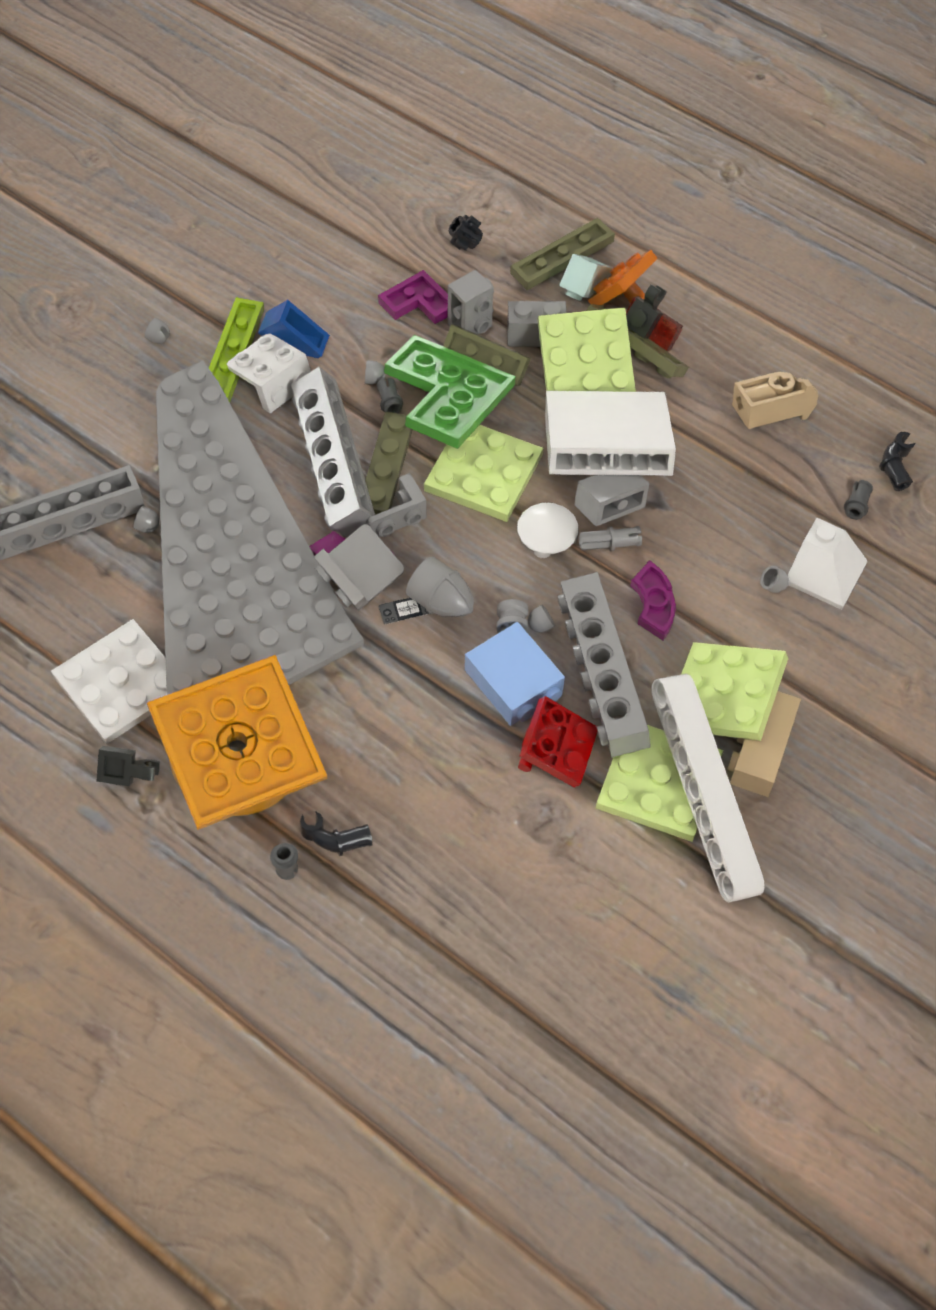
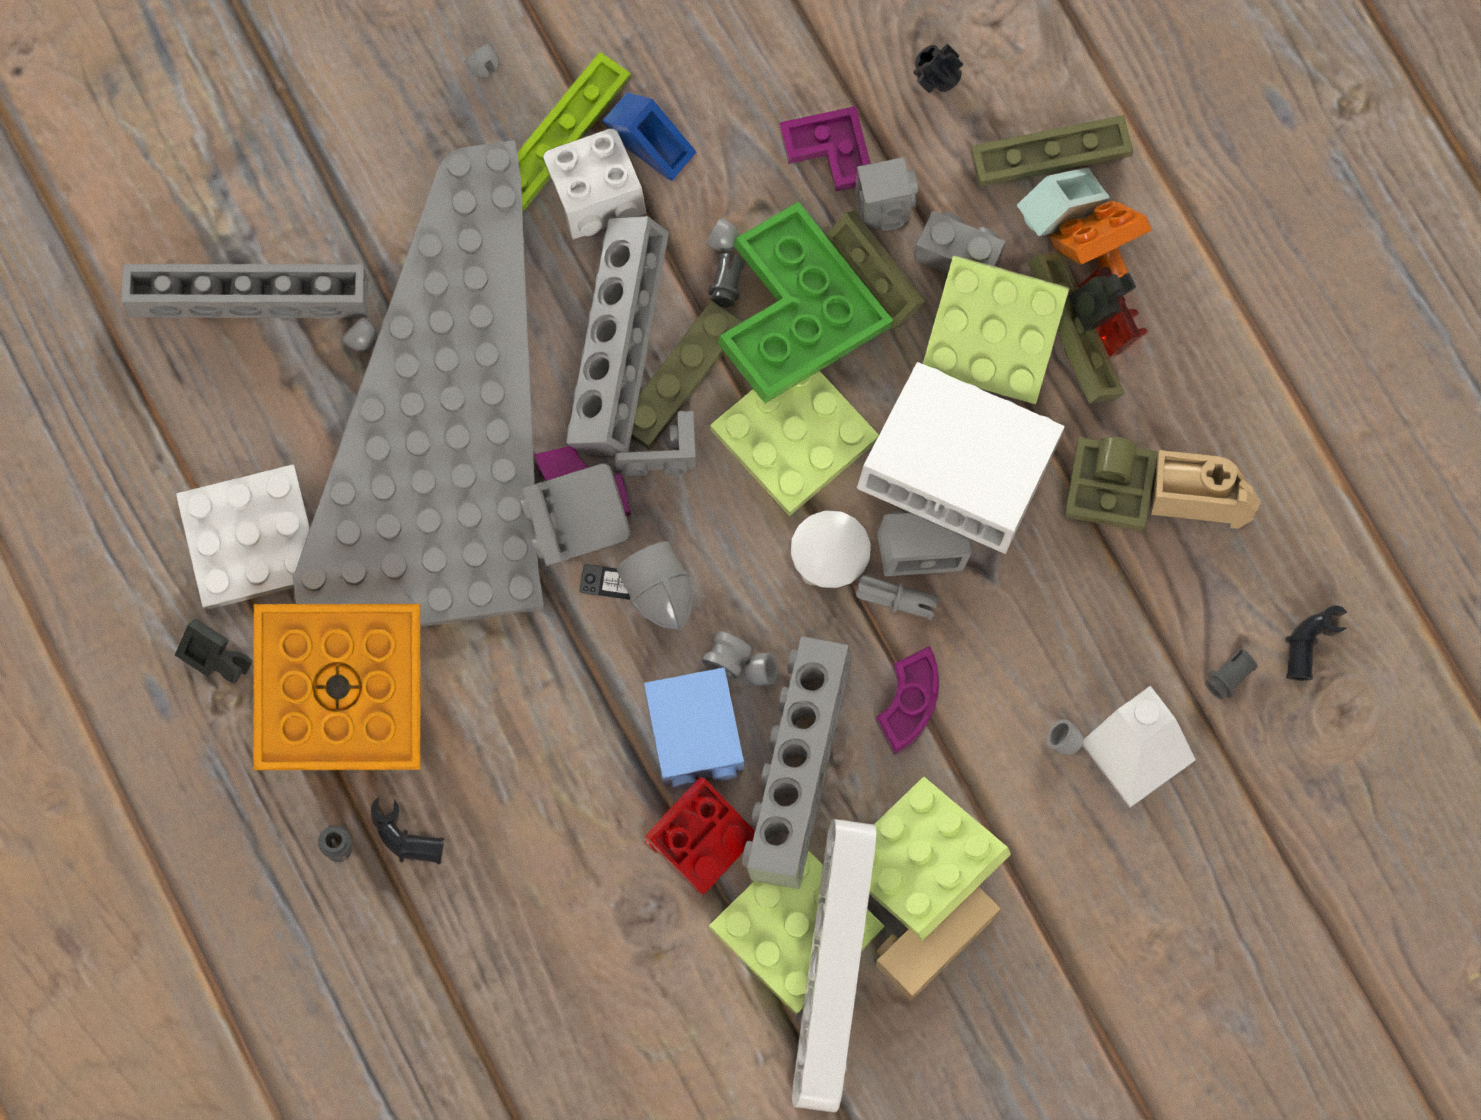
camera: 25 degrees right, 15 degrees up
none -> olive plate [1064,437,1158,532]

